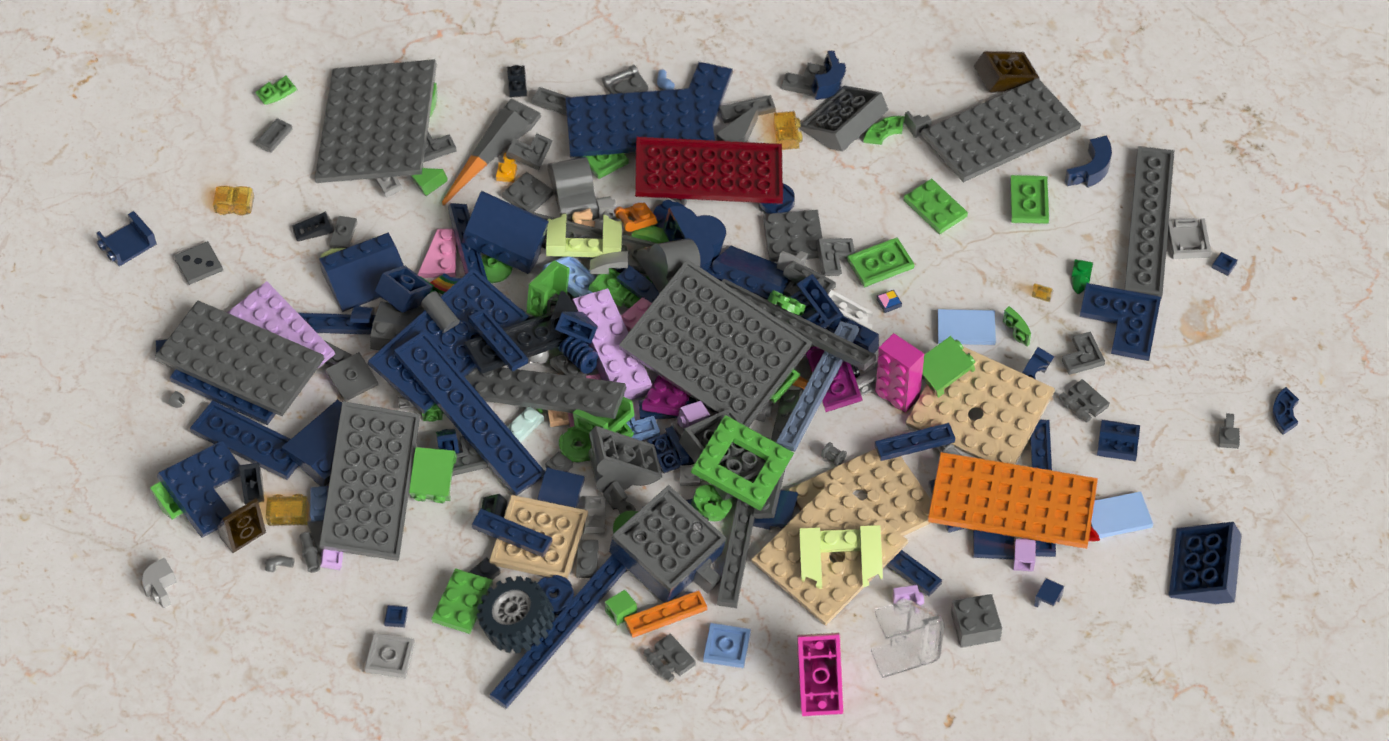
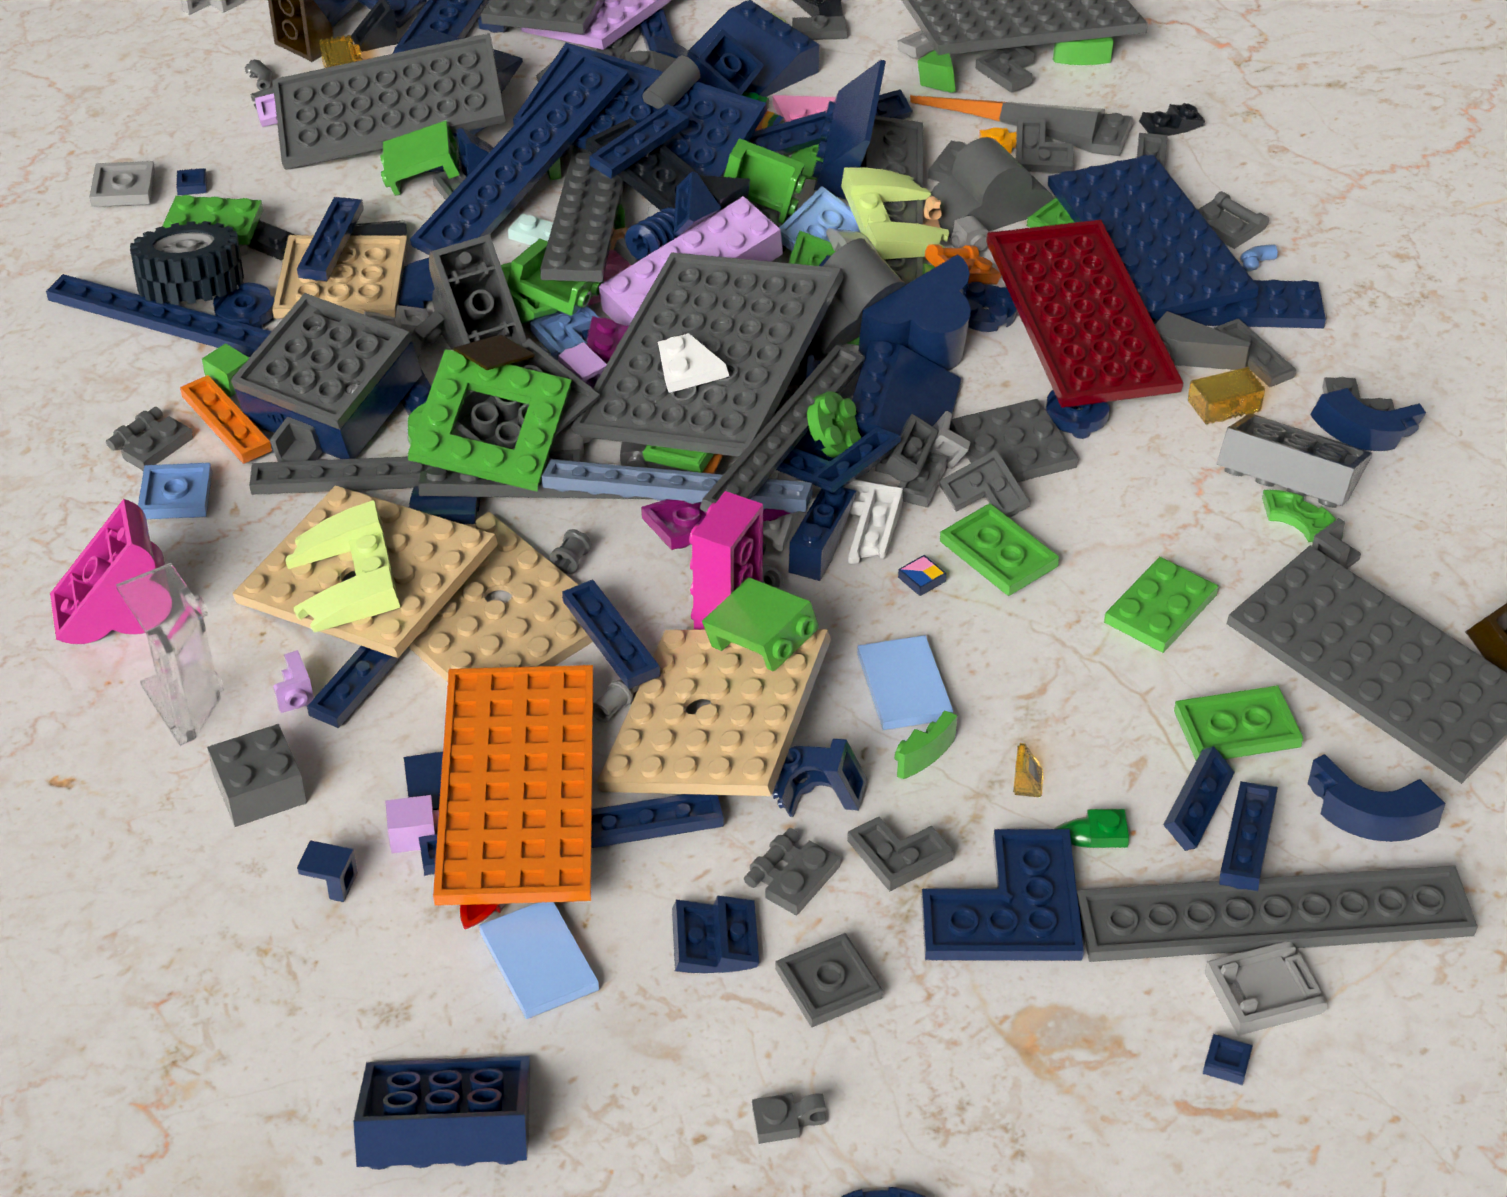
camera: 75 degrees right, 10 degrees down
none -> dark brown window [453,335,535,370]
none -> white wing [658,333,729,393]
none -> dark grey plate [775,933,883,1028]
none -> dark blue plate [1163,746,1235,851]
none -> dark blue plate [1219,781,1278,891]

